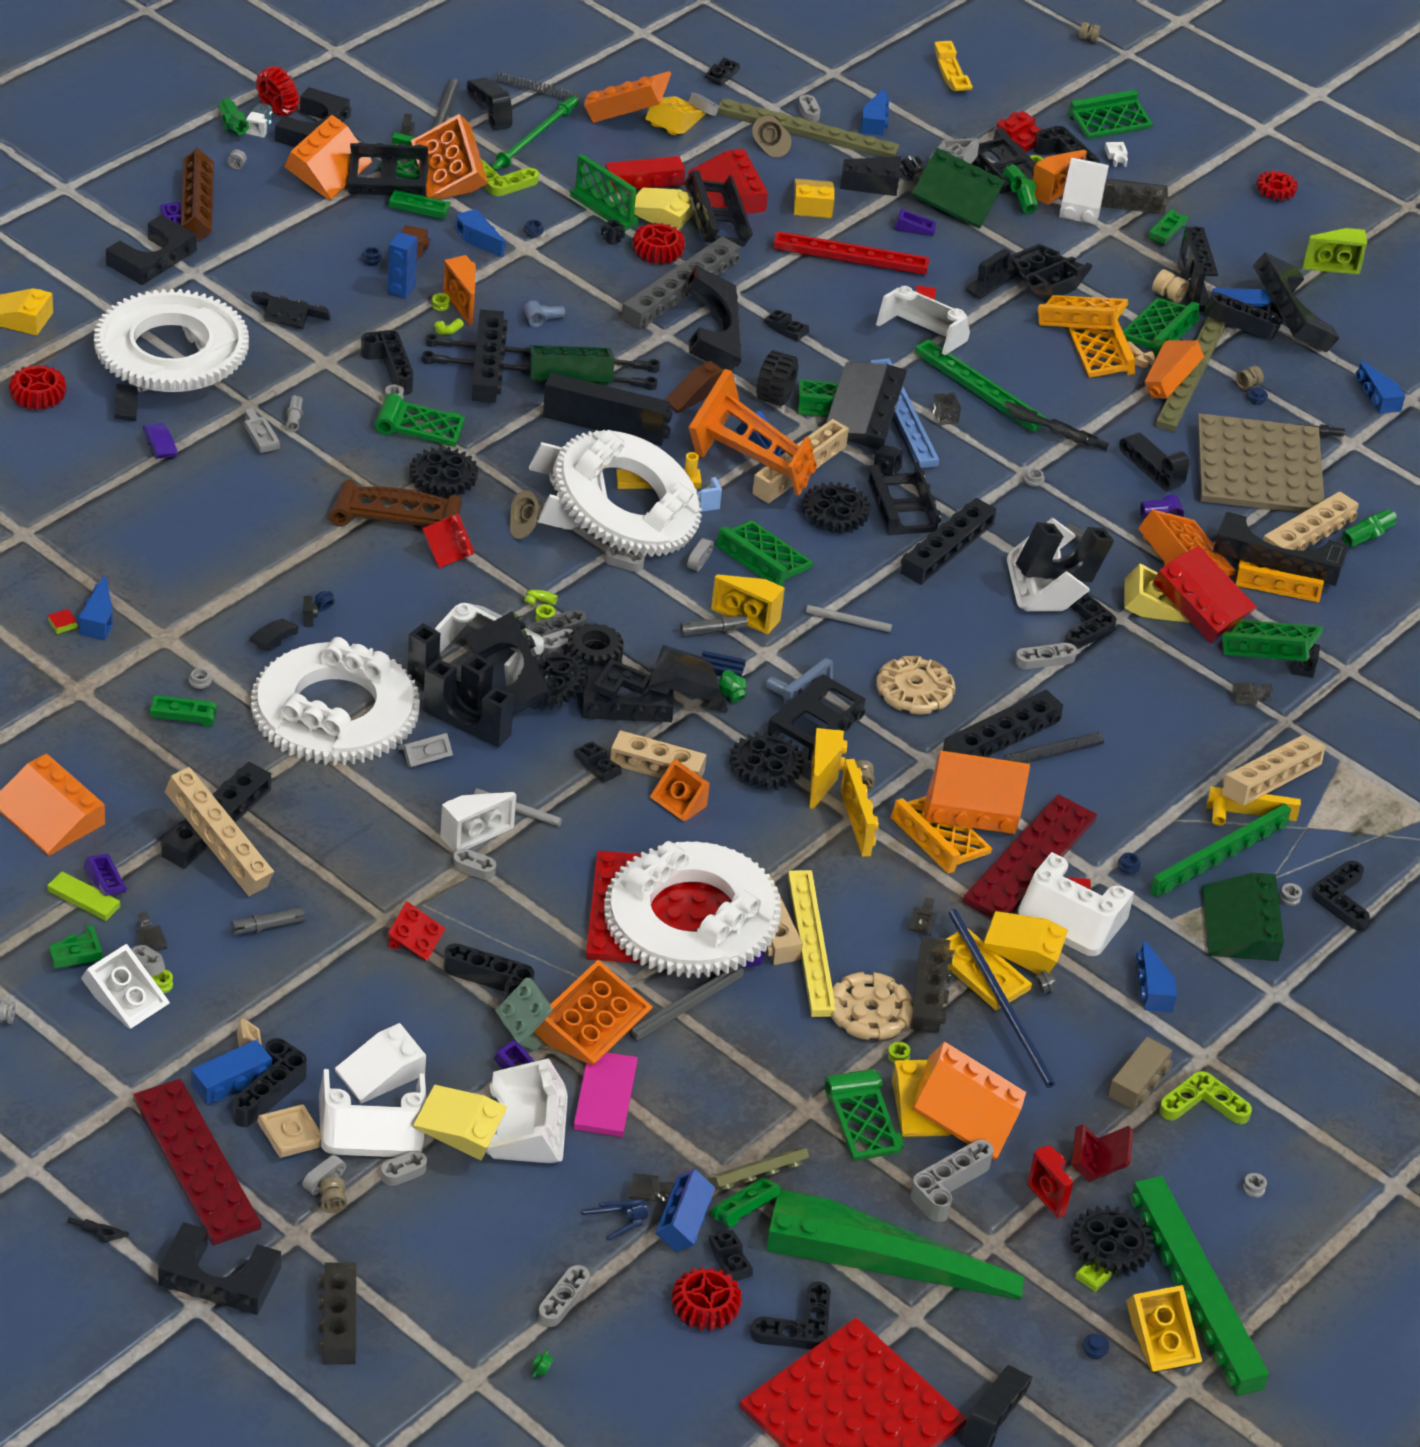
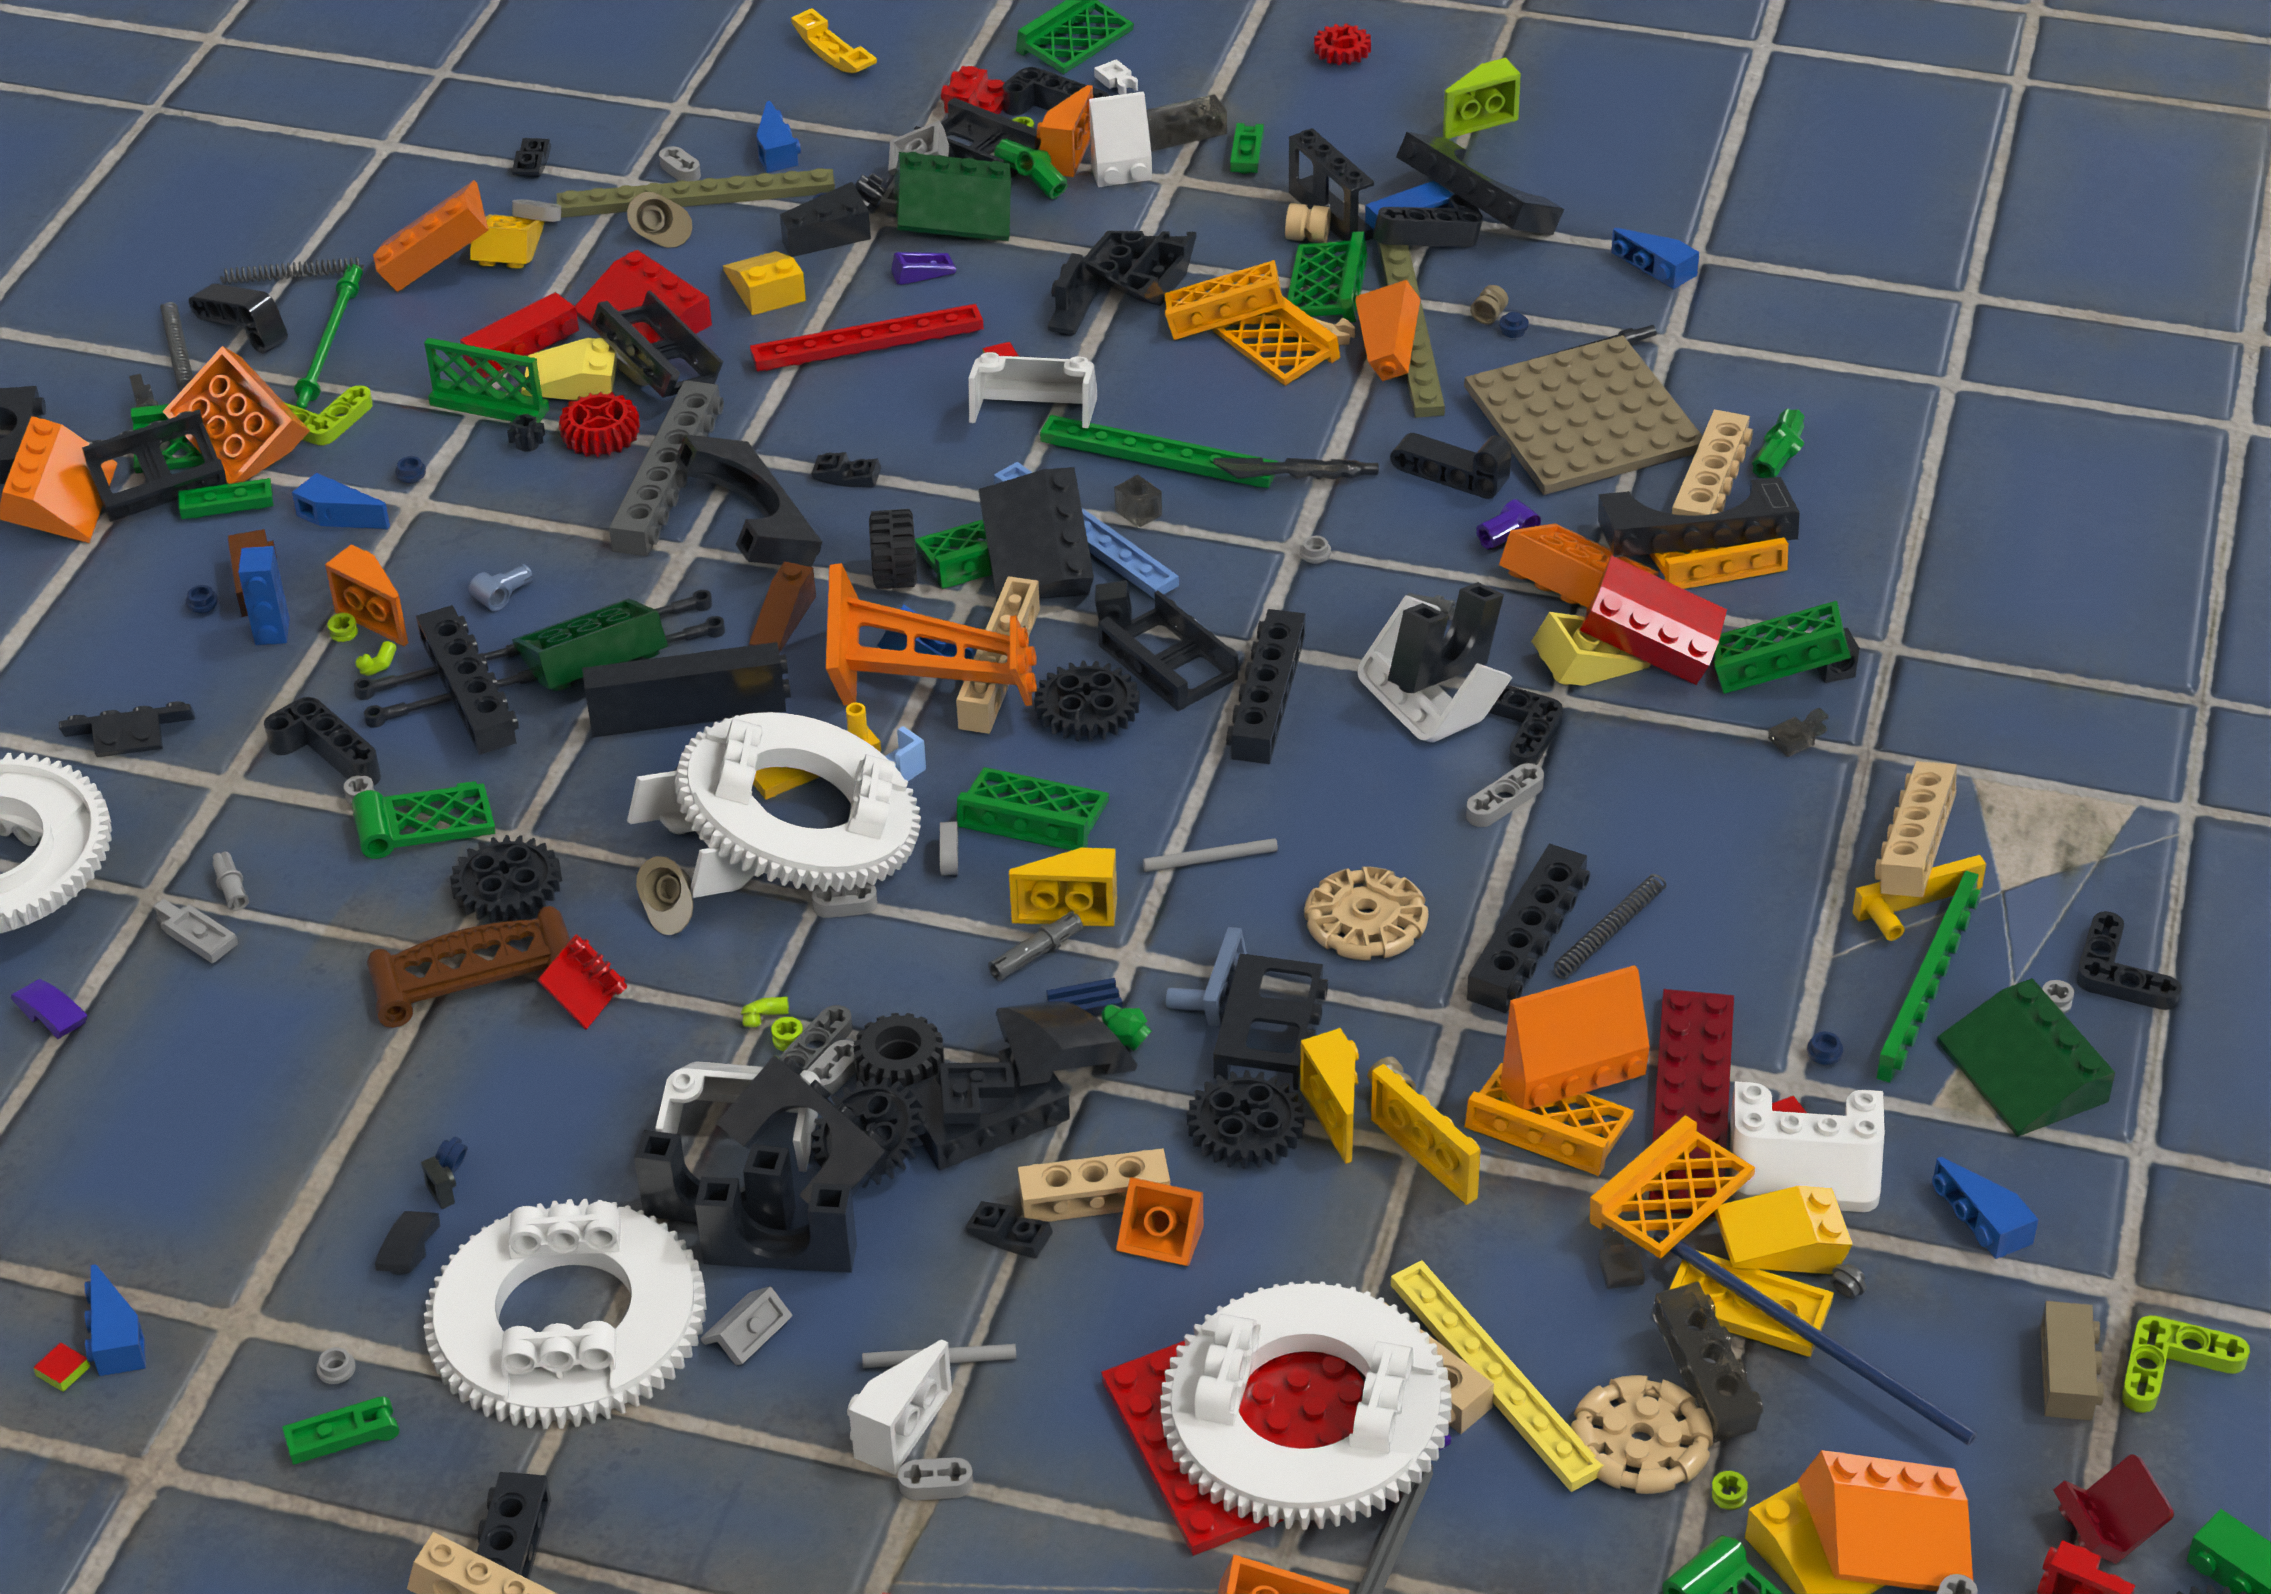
camera: 20 degrees left, 0 degrees up
none -> light orange fence [1590,1115,1755,1259]

